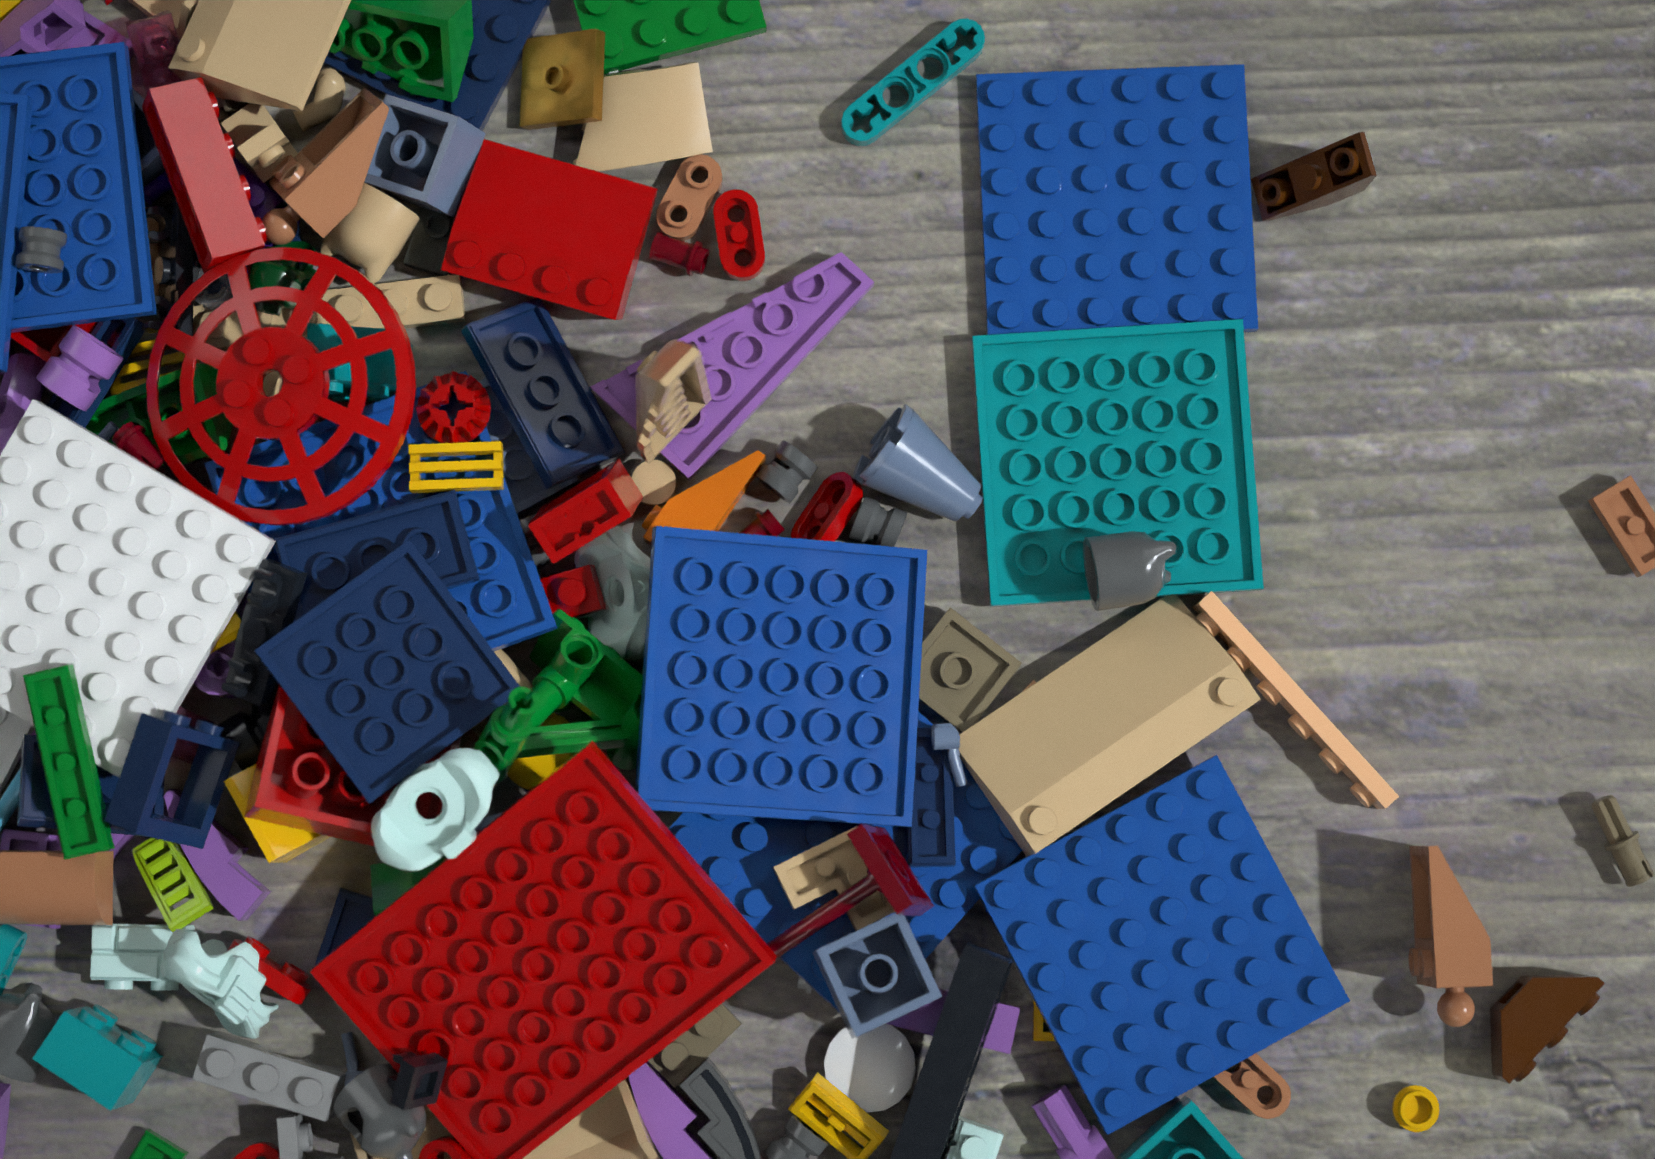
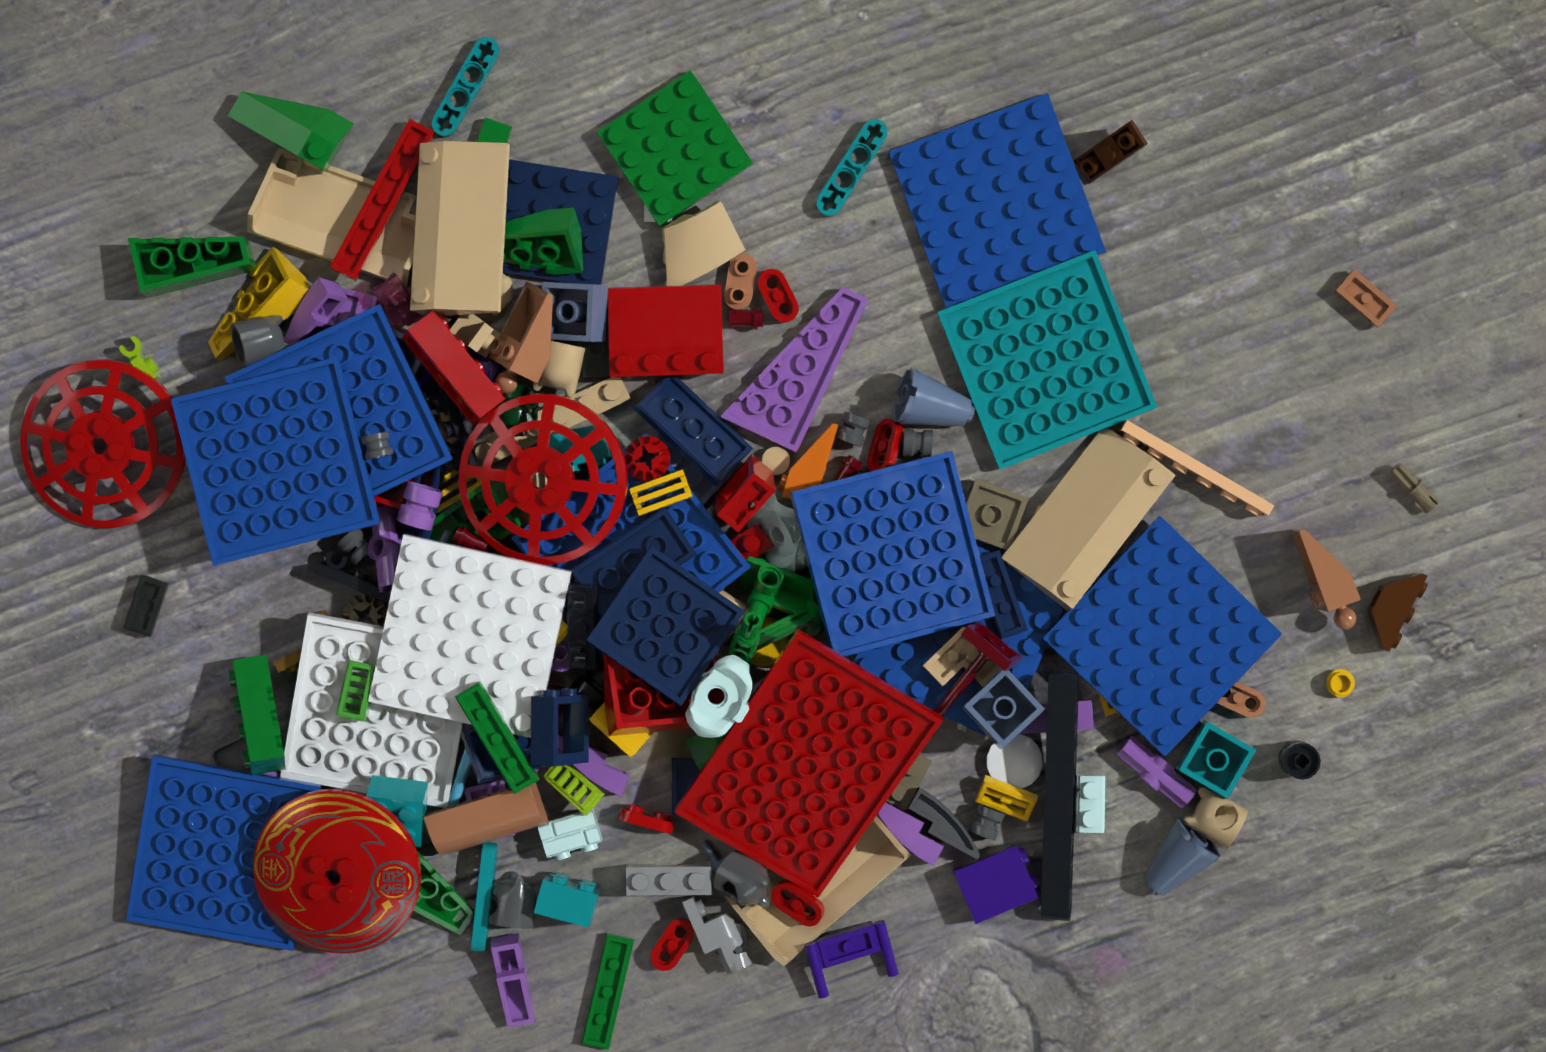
camera: 15 degrees left, 5 degrees up
light aqua piece [161,929,279,1039] -> none
black tile [386,1052,448,1110] -> none
pearl gold plate [520,28,605,130] -> none
tan wedge [635,340,712,464] -> none
sand blue hand [931,723,967,787] -> none
dark grey piece [1083,531,1177,611] -> none

